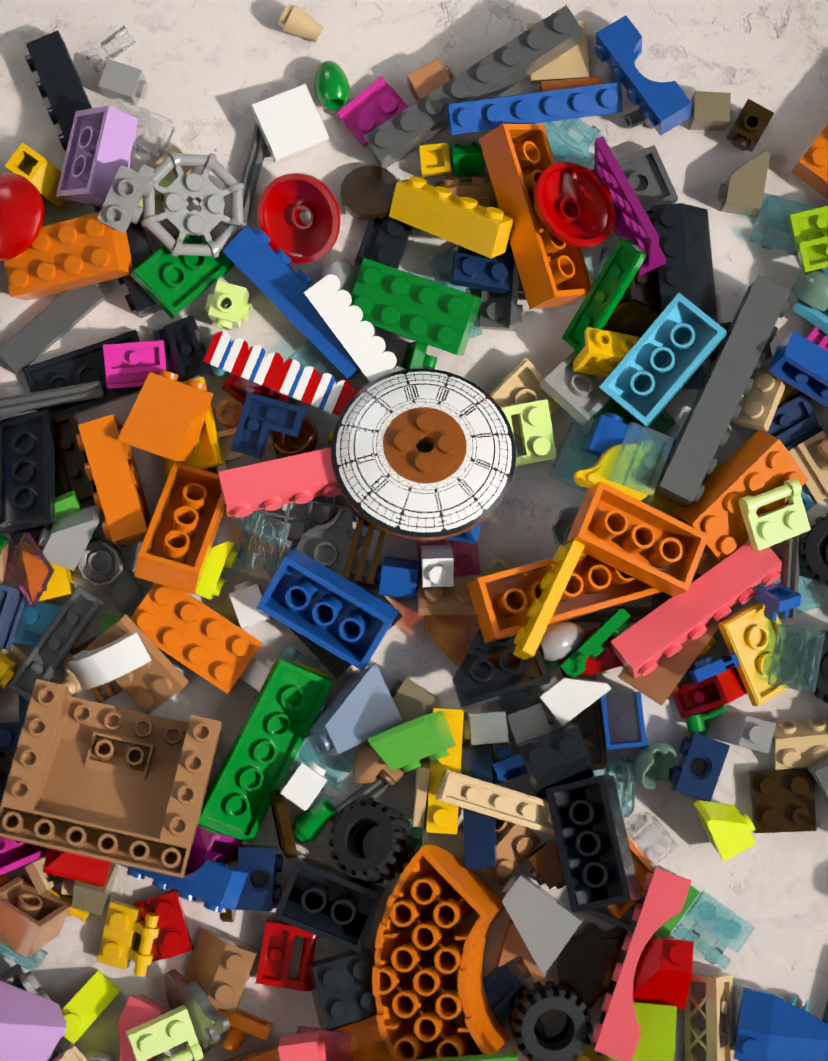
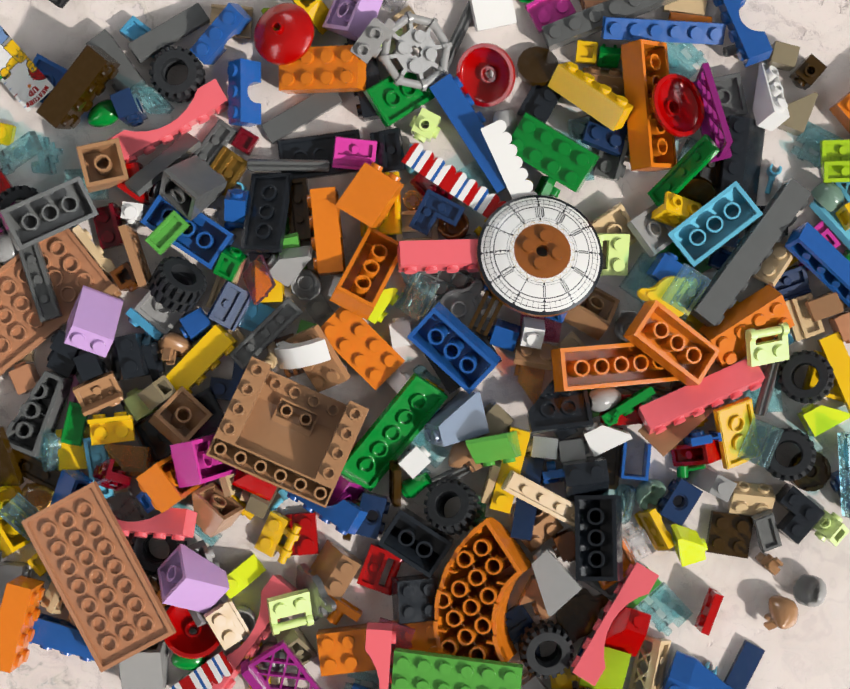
camera: 10 degrees right, 5 degrees up
yellow plate [513,540,585,660] -> none
blue tile [756,583,801,622] -> none
none -> medium azure hand [270,489,288,511]
none -> medium nougat slope [564,287,620,341]
none -> yellow plate [633,508,675,551]
none -> red plate [695,588,724,636]
none -> dark blue tile [708,247,732,270]
none -> white slope [753,62,790,131]
none -> medium azure hand [765,164,782,194]

